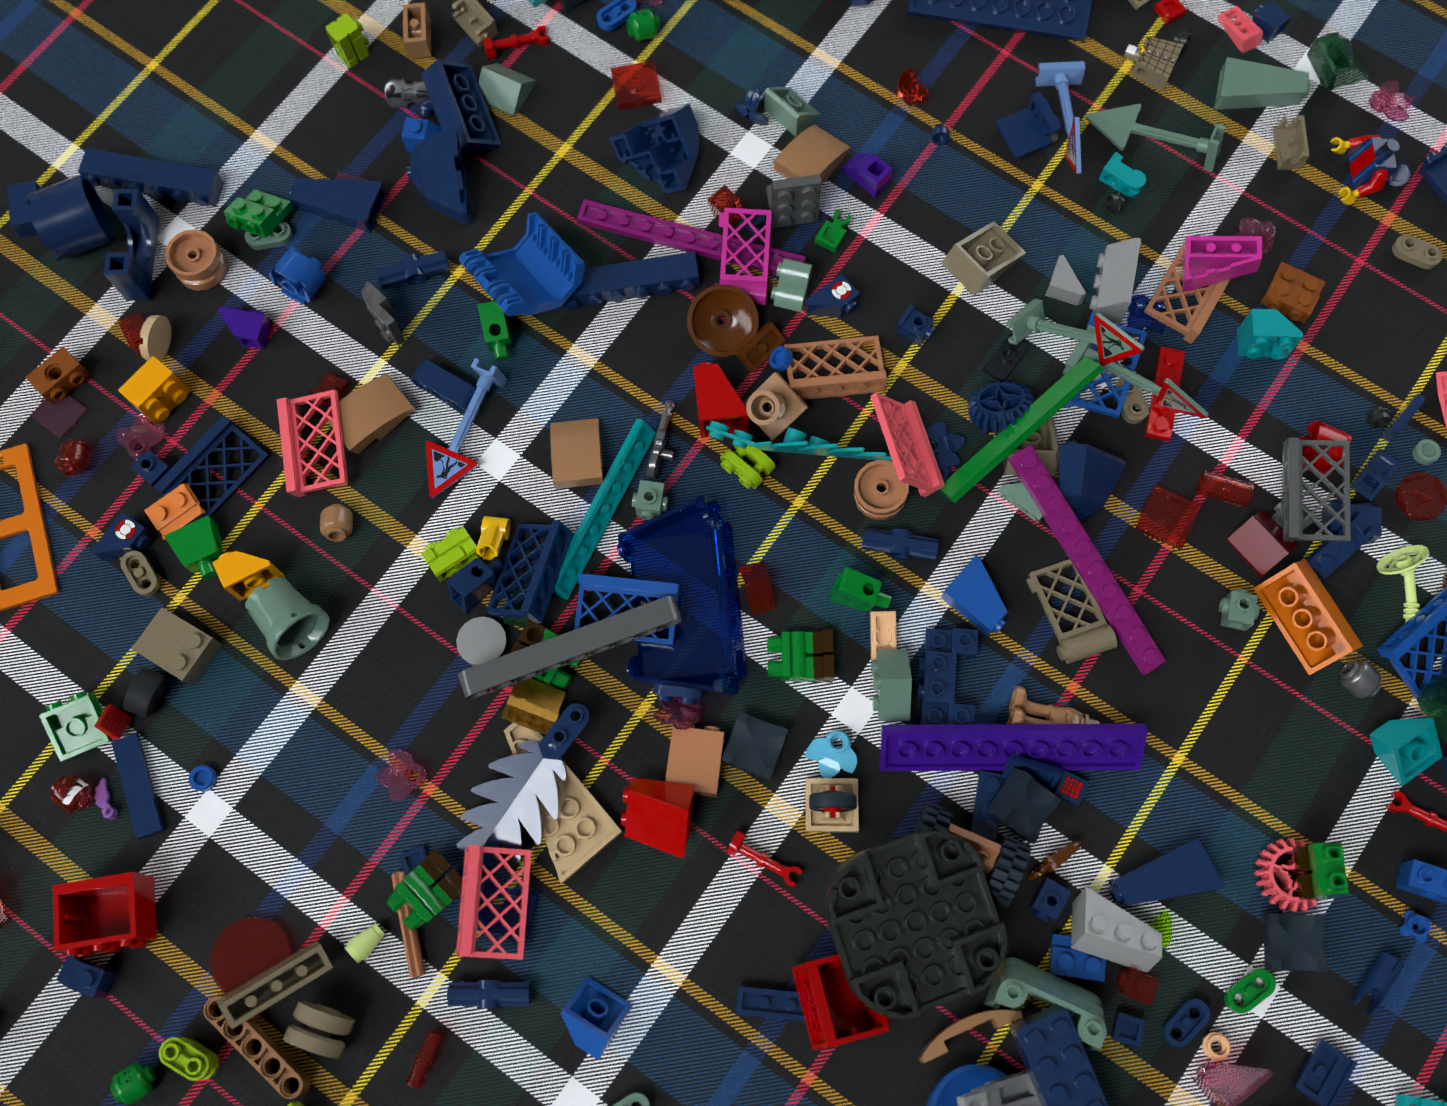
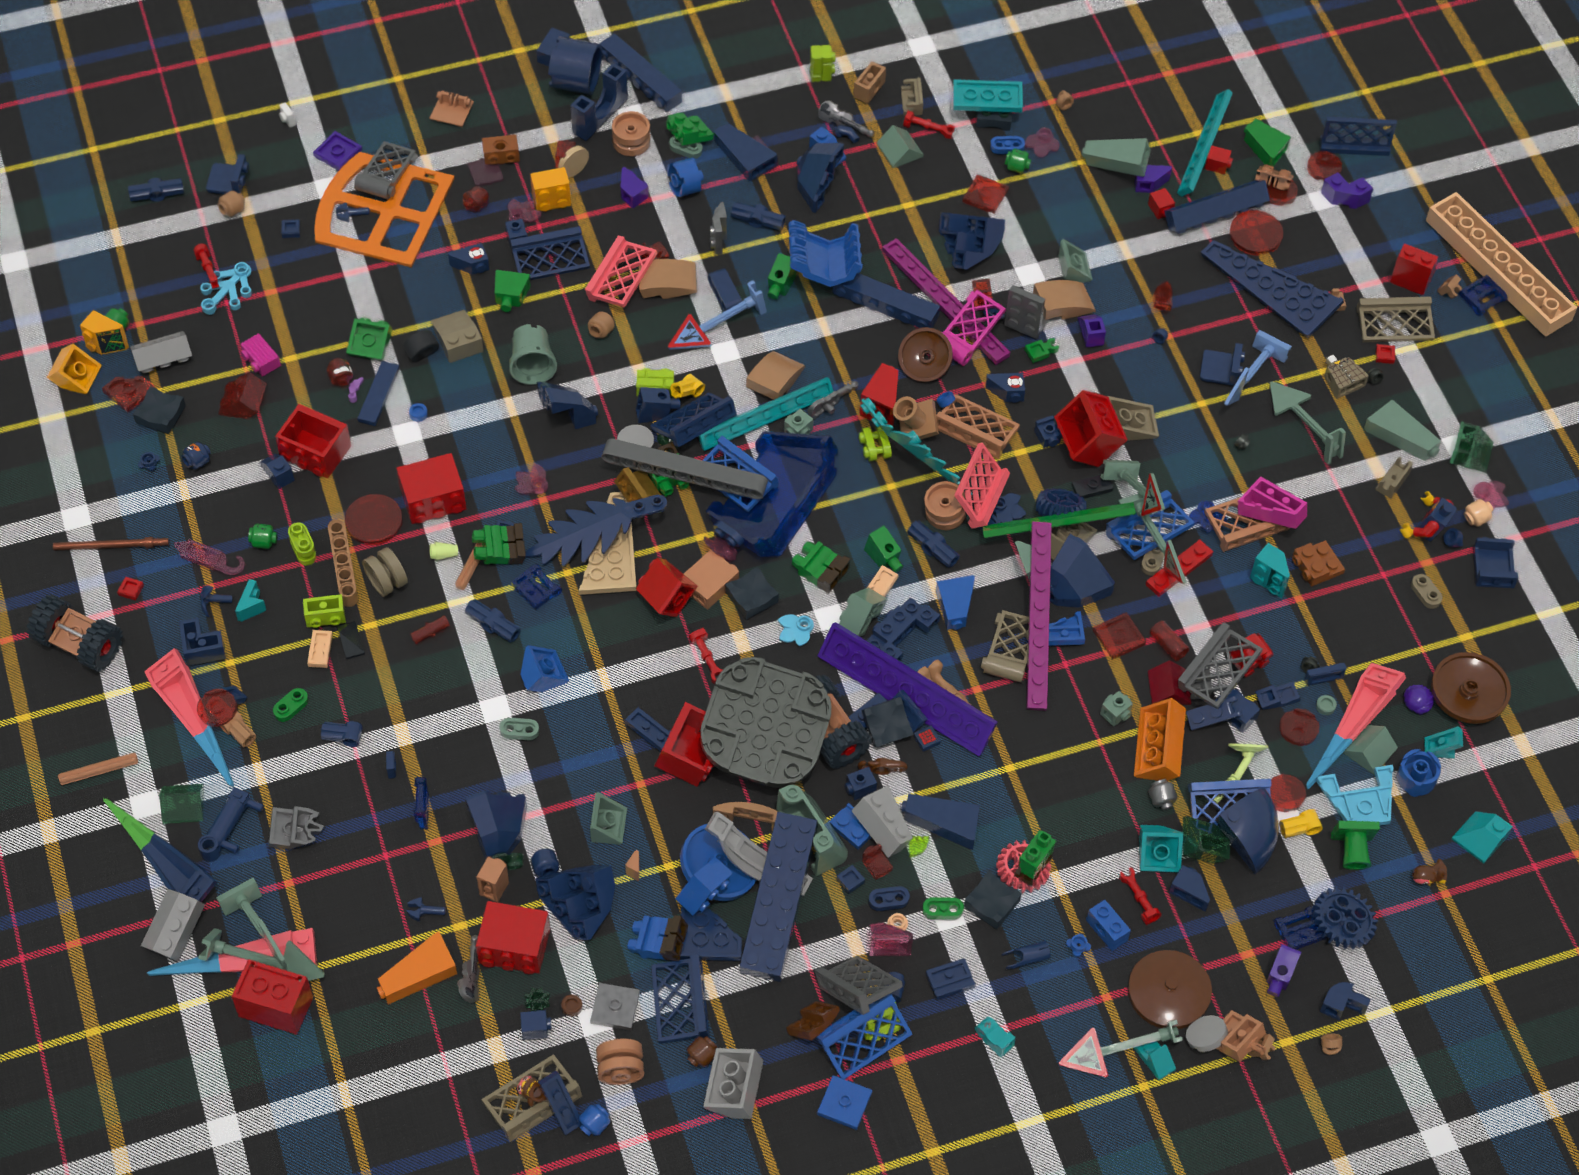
camera: 30 degrees right, 15 degrees down
tile [94,704,132,741] -> none
dark tan plate [120,551,160,597] -> none
orange plate [144,483,206,540] -> none
light orange slope [212,551,286,601] -> none
dark tan brick [216,941,333,1029] -> none
dark blue slope [421,59,501,157] -> none
coral fence [456,845,531,960] -> none
dark blue plant [734,88,769,125] -> none
reddish brown plate [736,322,786,372] -> none
clear red slope [739,562,776,615] -> none
sand green brick [771,258,814,312] -> none
tan plate [805,778,859,833] -> none
light grey slope [1045,255,1086,306] -> none
light grey slope [1089,238,1141,324] -> none
teal leg [1099,152,1146,197] -> none
coral slope [1217,6,1263,53] -> none
clear pink plate [1230,217,1276,255] -> none
dark blue brick [1252,0,1291,44] -> none
none -> red container [396,453,466,524]
none -> dark blue brick [537,381,598,429]
none -> blue wing [1049,611,1085,646]
none -> red container [1054,390,1128,467]
none -> light nougat head [1464,499,1494,527]

